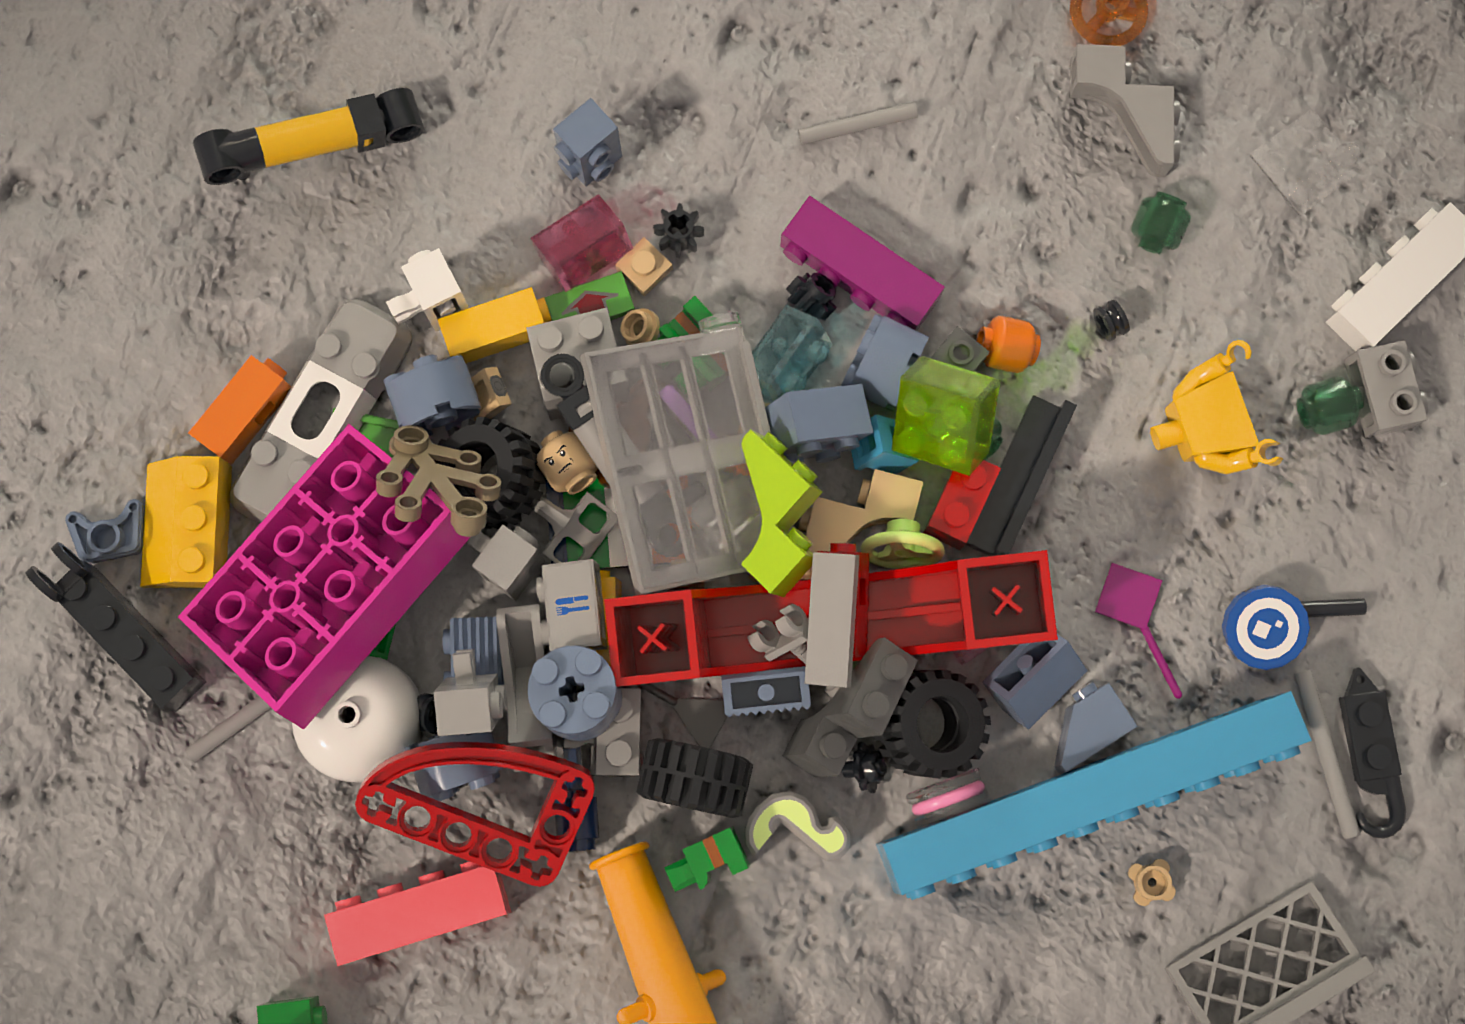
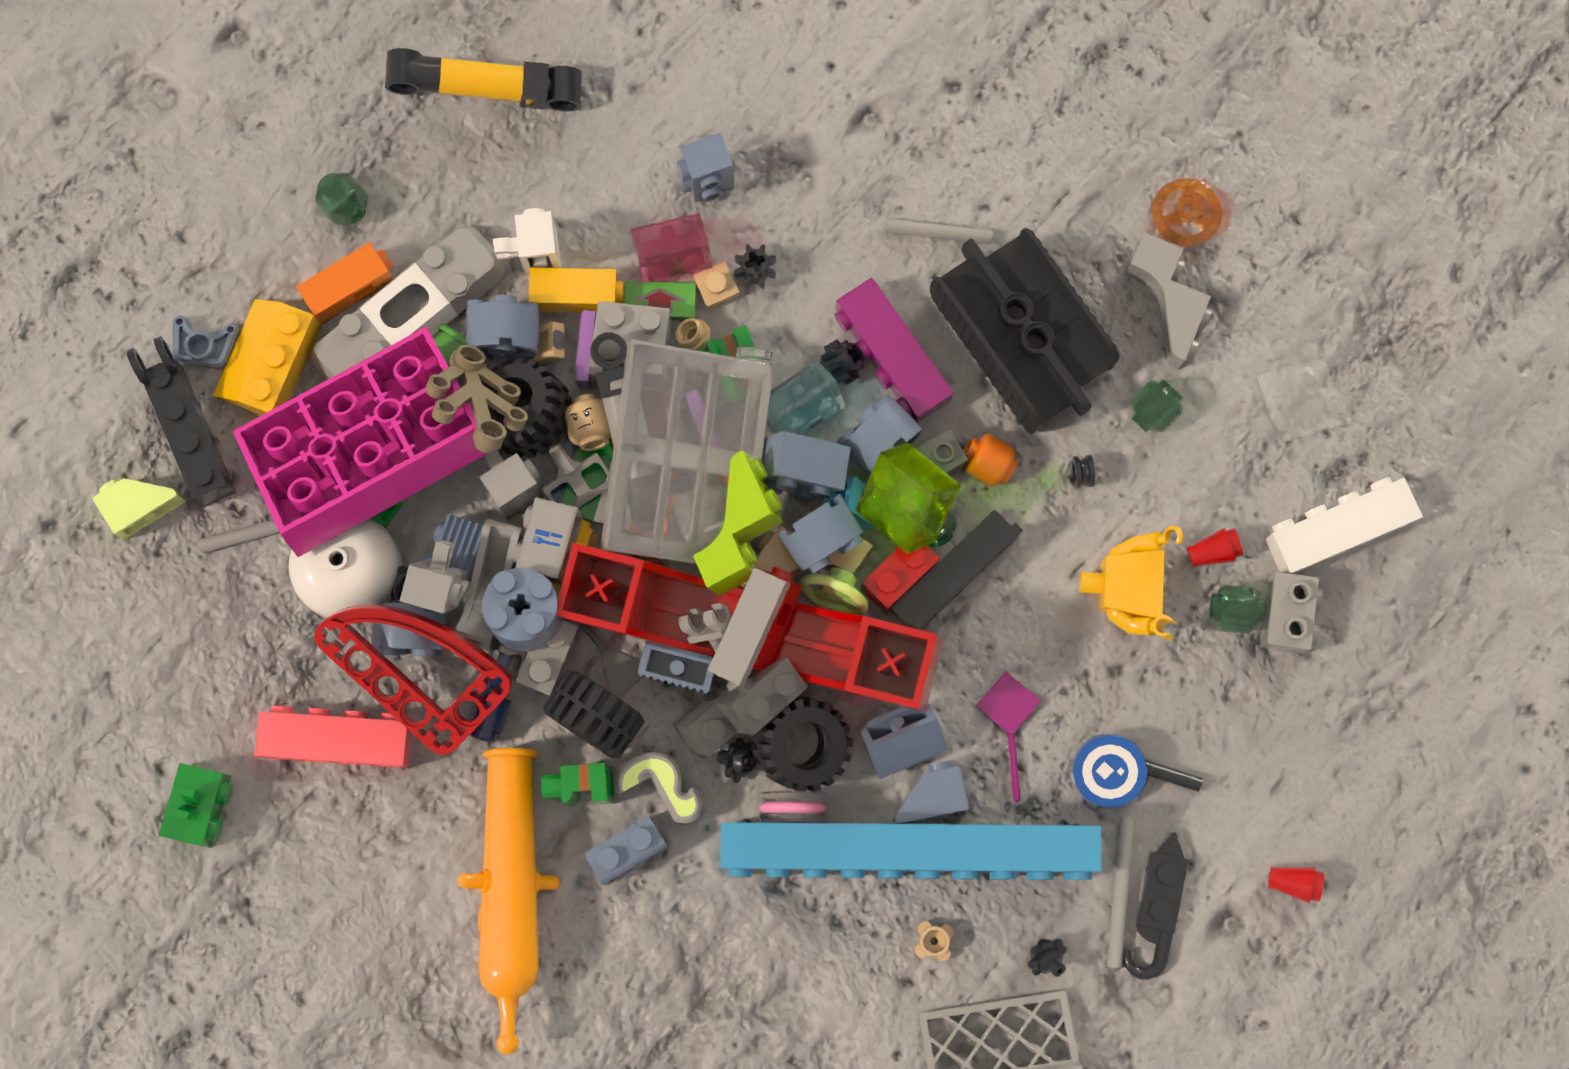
camera: 20 degrees right, 0 degrees up
none -> yellowish green slope [92,478,186,540]
none -> clear green head [315,173,369,225]
none -> medium lavender tile [574,310,596,389]
none -> sand blue brick [585,815,668,885]
none -> sand blue brick [778,494,864,574]
none -> black piece [929,228,1119,434]
none -> black plant [1027,938,1067,977]
none -> red cone [1186,528,1243,568]

